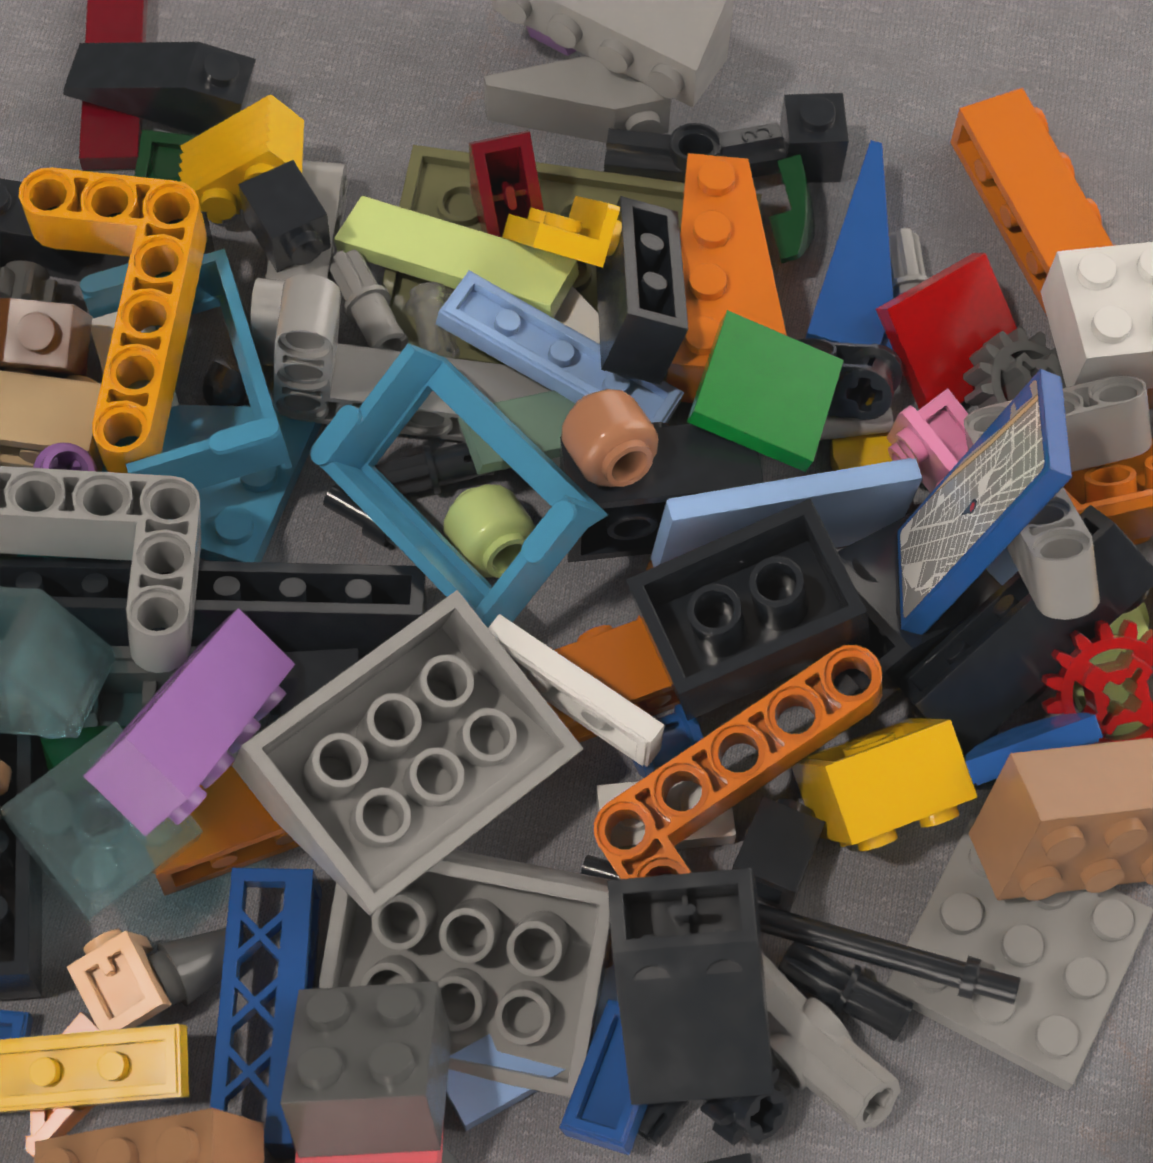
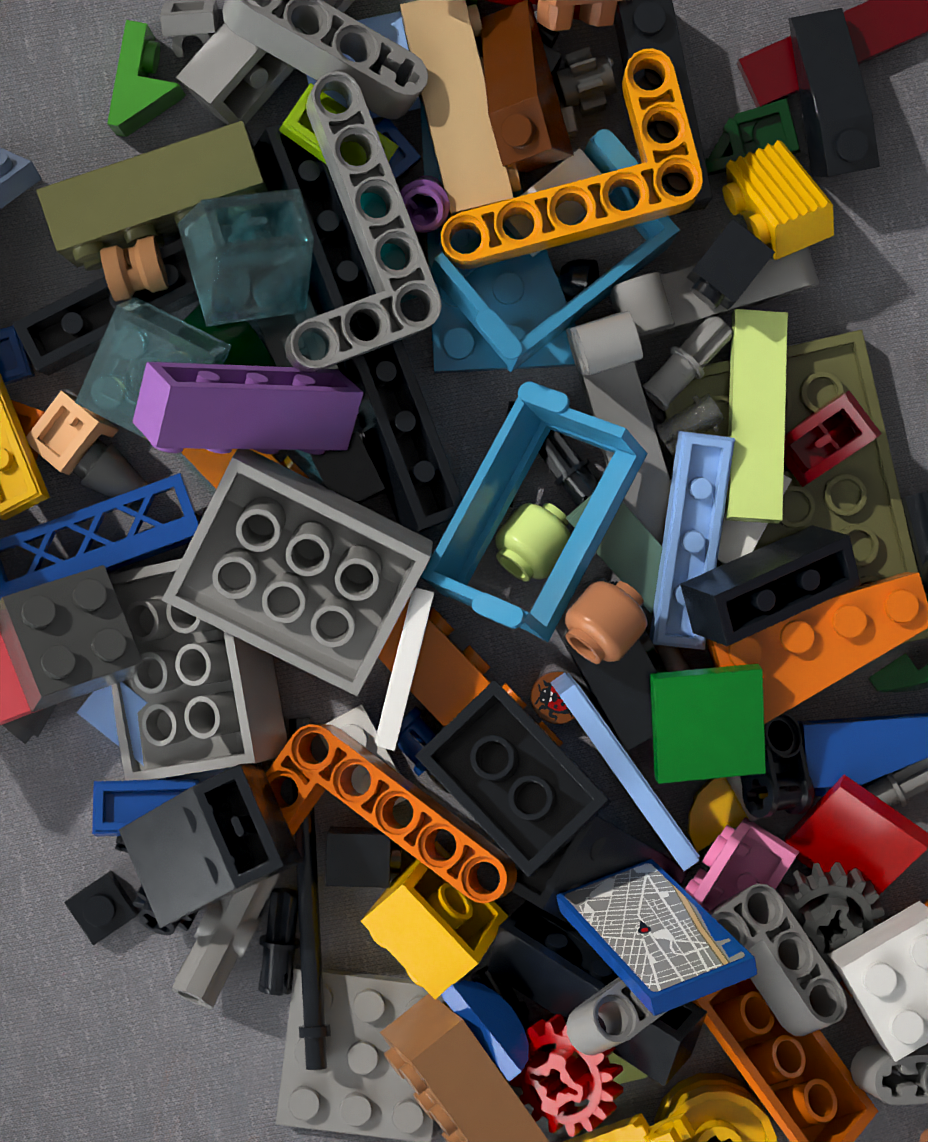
camera: 70 degrees right, 25 degrees up
yellow bracket [502,196,622,268] -> none

